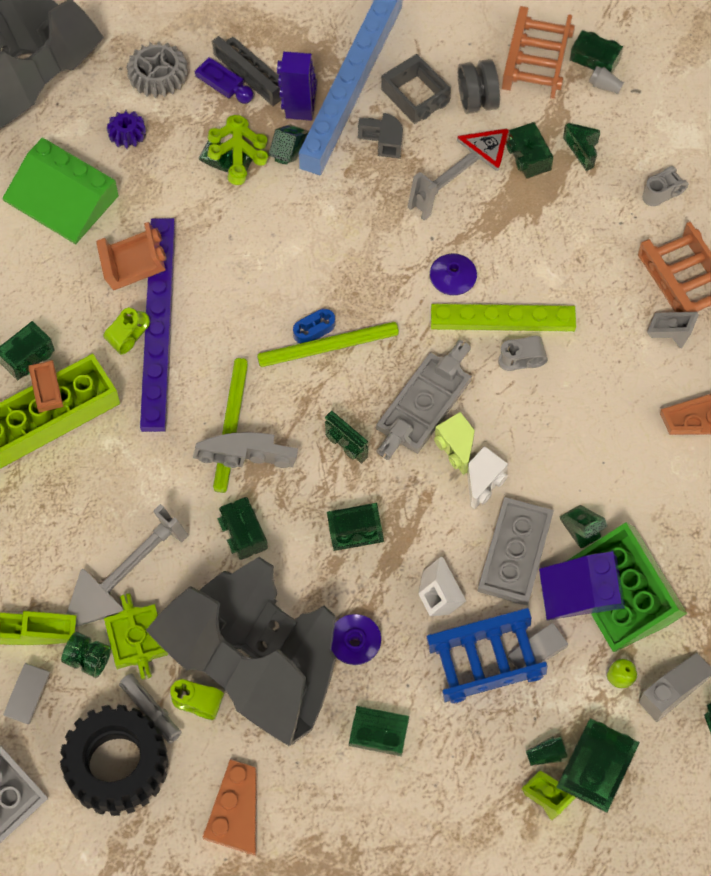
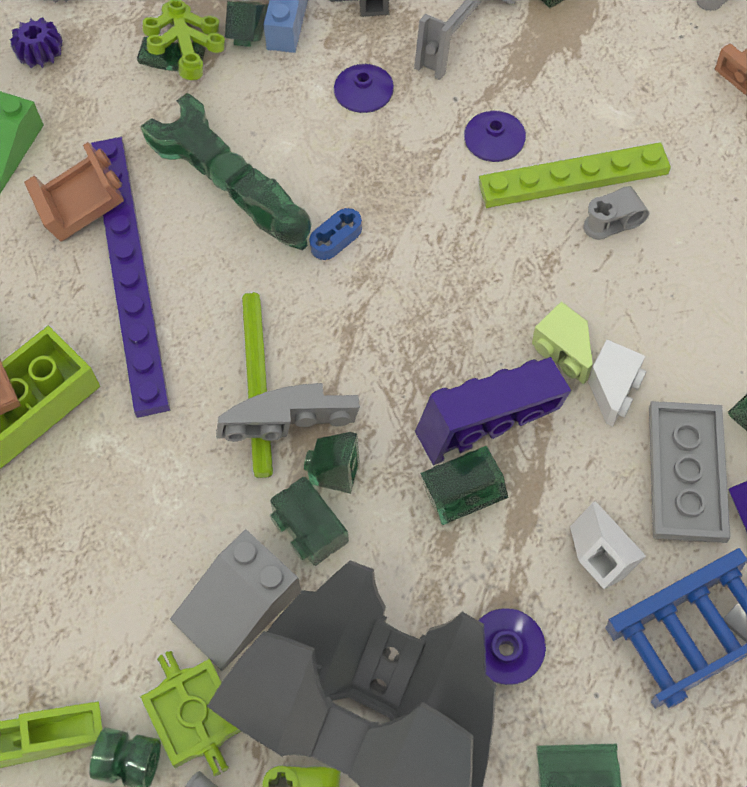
camera: 10 degrees left, 0 degrees up
light grey piece [67,504,189,627] -> none
lime piece [103,308,150,355] -> none
lime axle [257,322,399,367] -> none
clear green plate [325,410,368,464] -> none
light grey plate [376,340,472,460] -> none
none -> clear green piece [140,93,312,250]
none -> light grey slope [170,529,302,671]
none -> clear green slope [304,432,360,494]
none -> dark purple dish [334,64,394,113]
none -> dark purple wedge [415,357,571,466]

